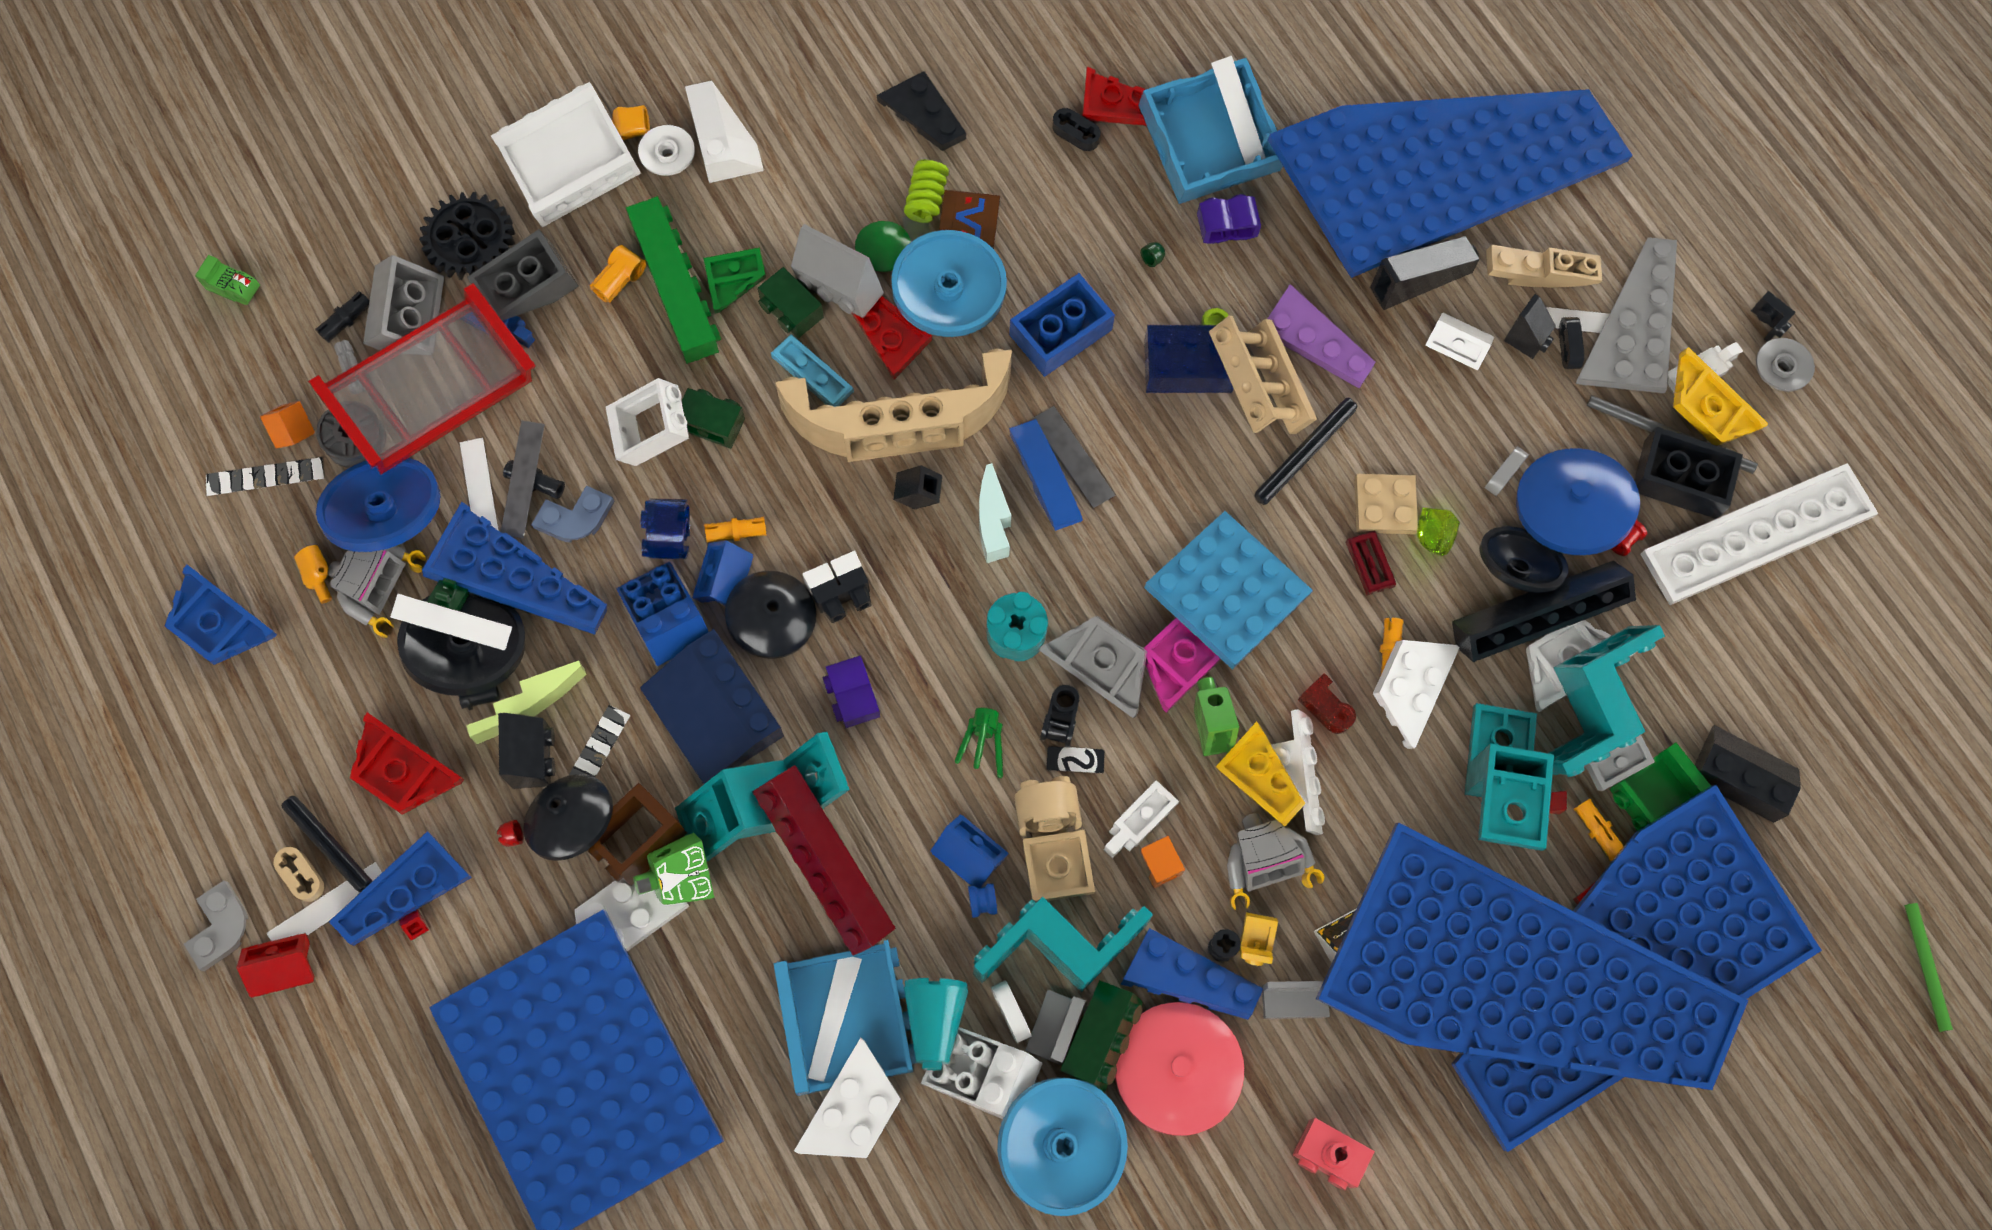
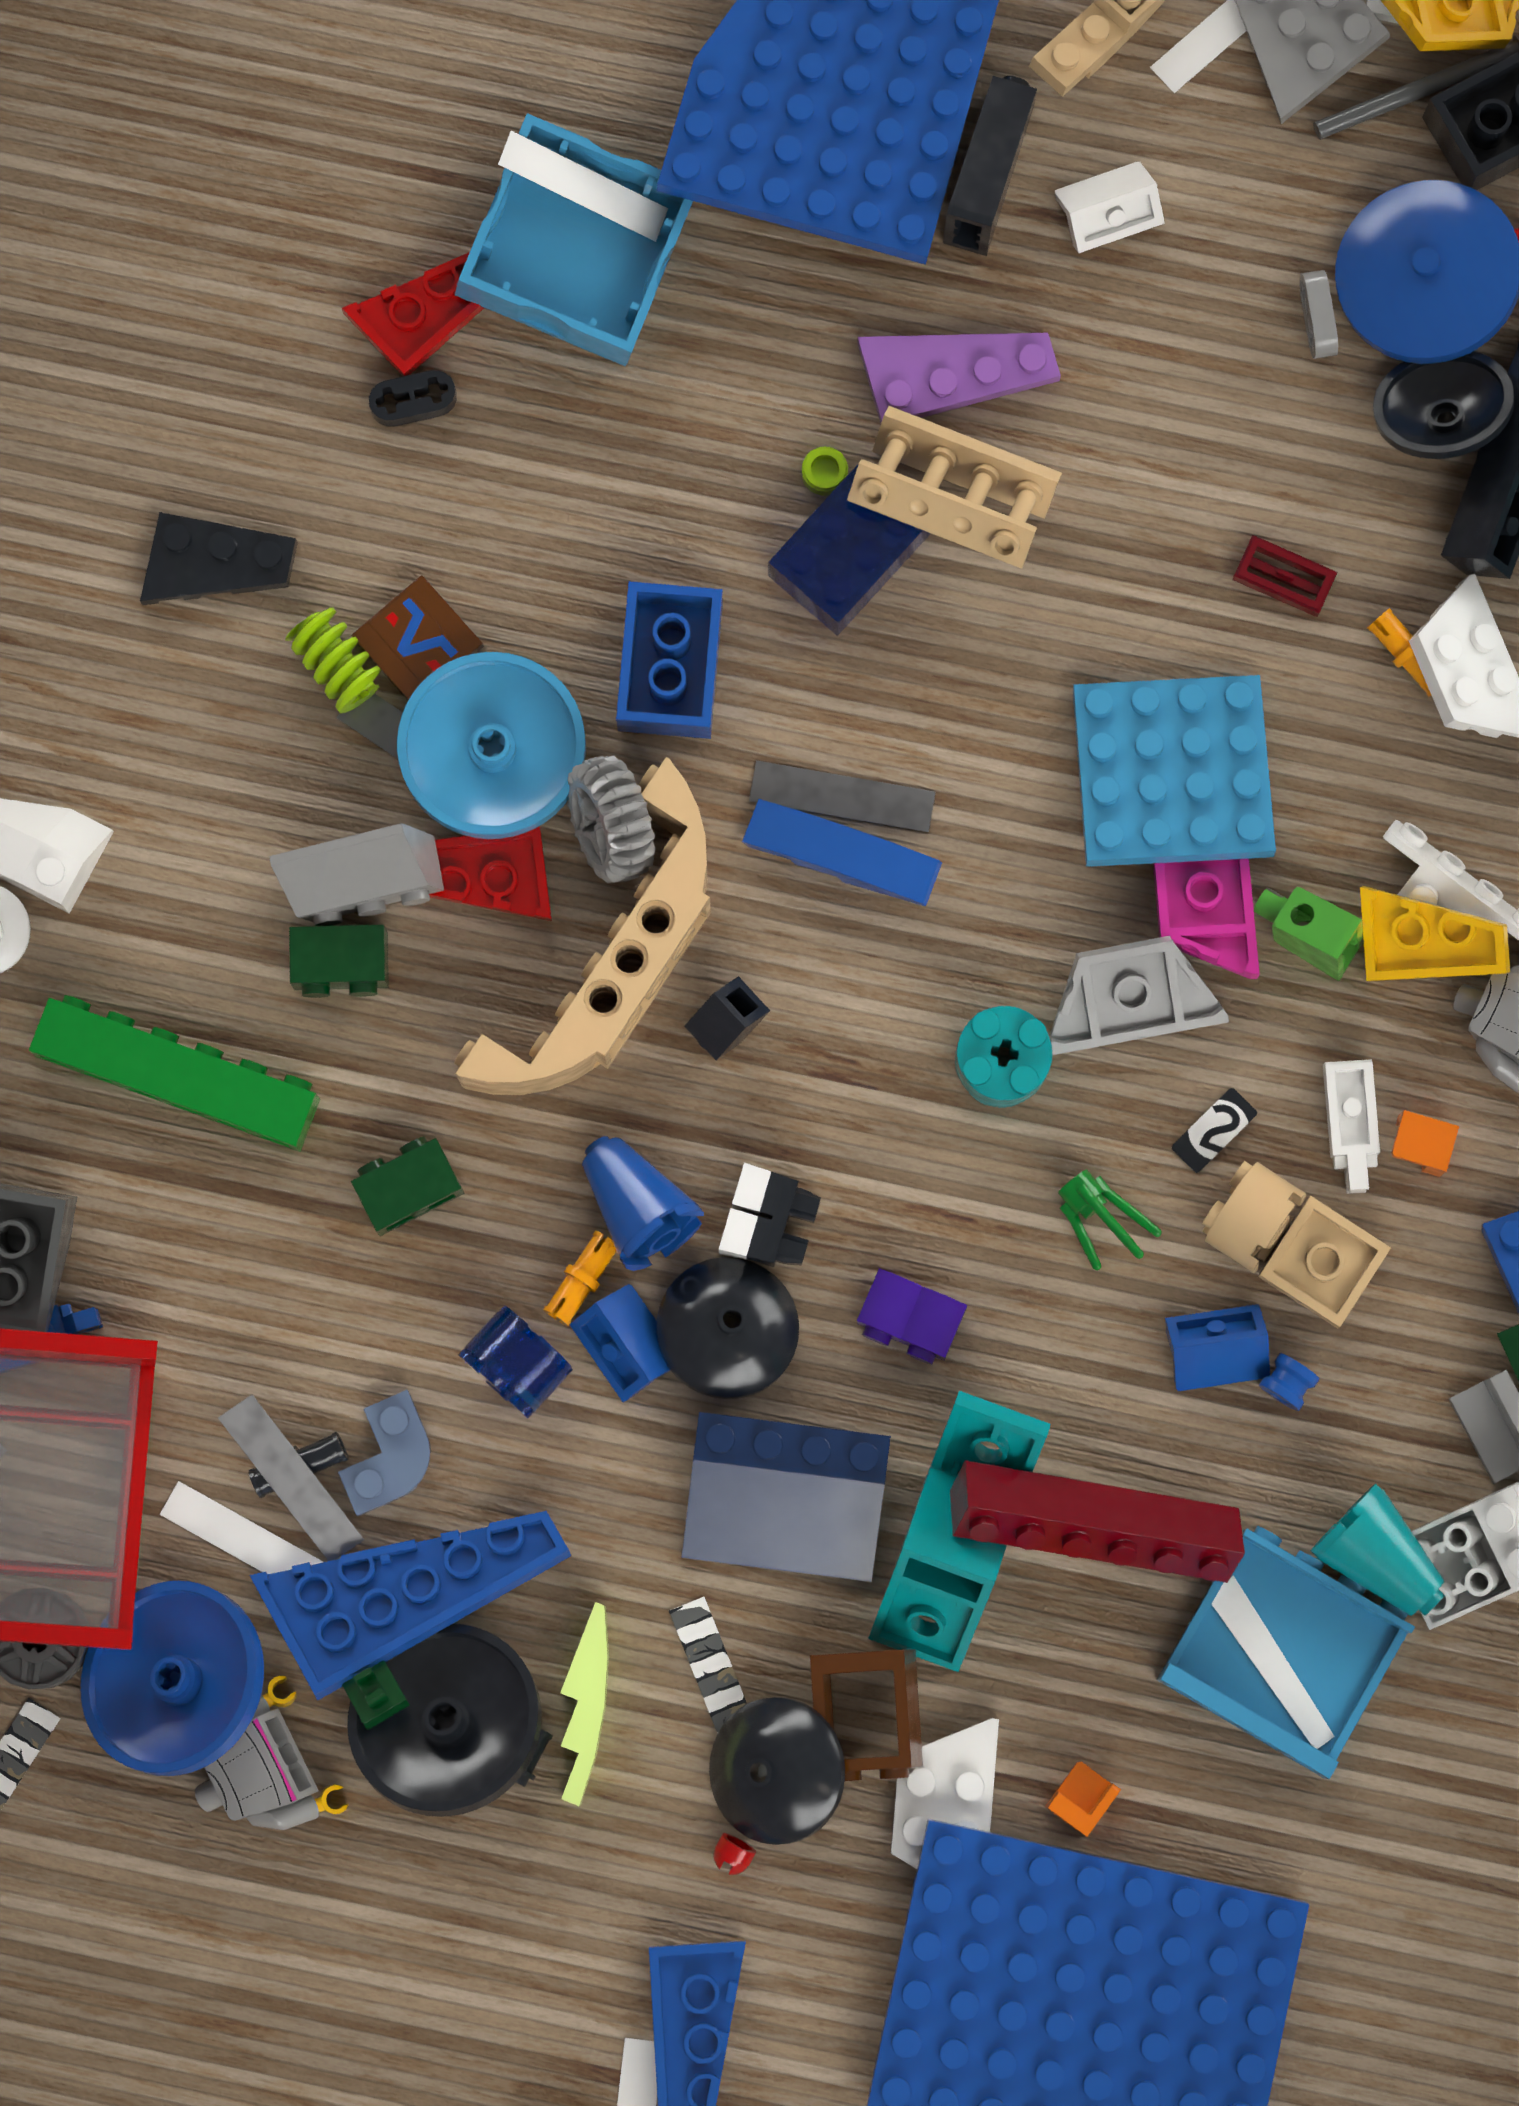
camera: 45 degrees left, 10 degrees up
blue wing [165,565,277,665] -> none
black axle [281,796,372,892] -> none
light orange piece [294,545,332,604] -> none
red wing [350,712,464,815] -> none
white sticker [390,594,512,650] -> none
red piece [399,909,429,941] -> none
black slope [498,713,555,789] -> none
light orange piece [589,245,646,303] -> none
white window [606,378,689,466] -> none
blue slope [616,561,709,666] -> none
bright green torso [633,833,715,905] -> none
green wing [703,247,766,314] -> none
medium azure tile [771,334,854,407] -> none
white wing [794,1038,901,1158] -> none
green dish [855,221,911,272] -> none
teal bracket [973,896,1153,993] -> none
light aqua slope [979,463,1011,563] -> none
white beam [991,980,1032,1043] -> none
black piece [1040,685,1079,748] -> none
dark green hinge [1140,242,1165,267] -> none
dark purple brick [1197,194,1261,244] -> none
black axle [1254,398,1358,505] -> none
clear red leg [1298,673,1356,734] -> none
tan plate [1355,474,1418,535] -> none
clear neon green brick [1417,508,1460,556] -> none
black slope [1504,294,1556,359] -> none
black beam [1559,317,1584,369] -> none
none -> light grey gear [567,755,656,883]
none -> blue cone [582,1136,704,1271]
none -> orange panel [1045,1762,1121,1837]

